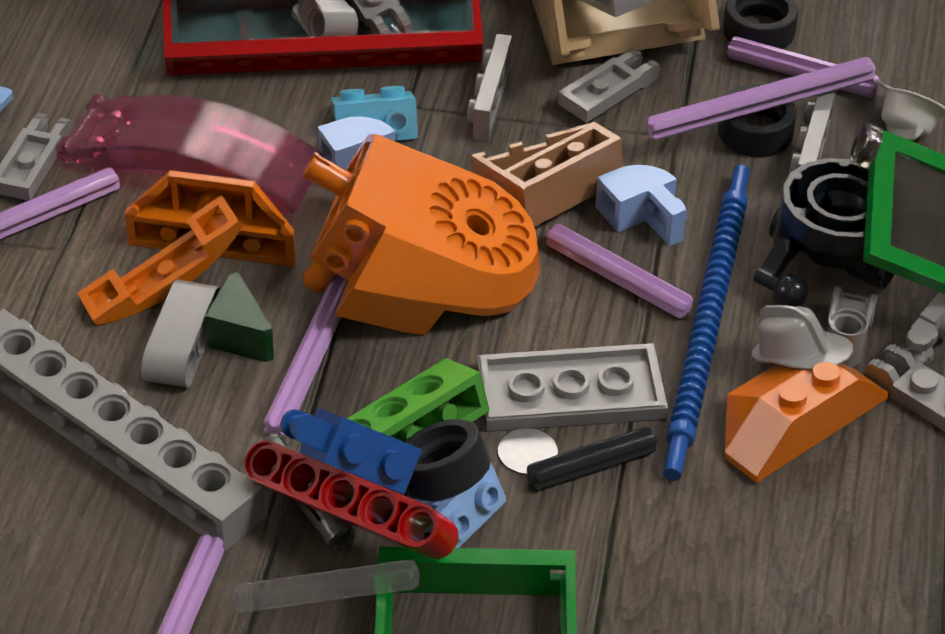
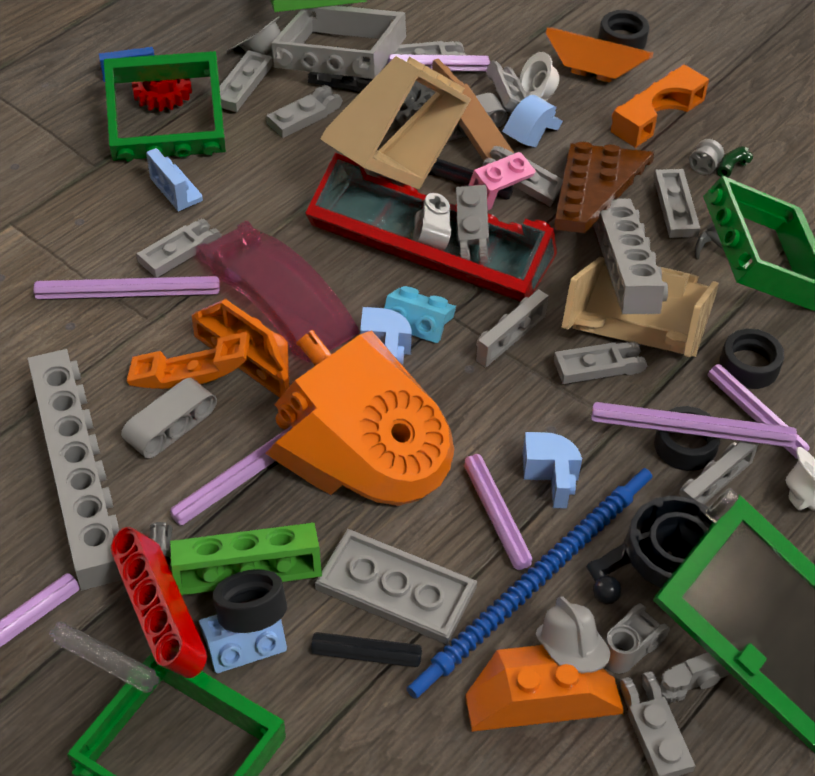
camera: 30 degrees right, 5 degrees up
dark green slope [205,272,274,362] -> none
blue brick [280,408,422,494] -> none
medium nougat wedge [471,122,623,227] -> none
flat silver sticker [498,428,558,474] -> none

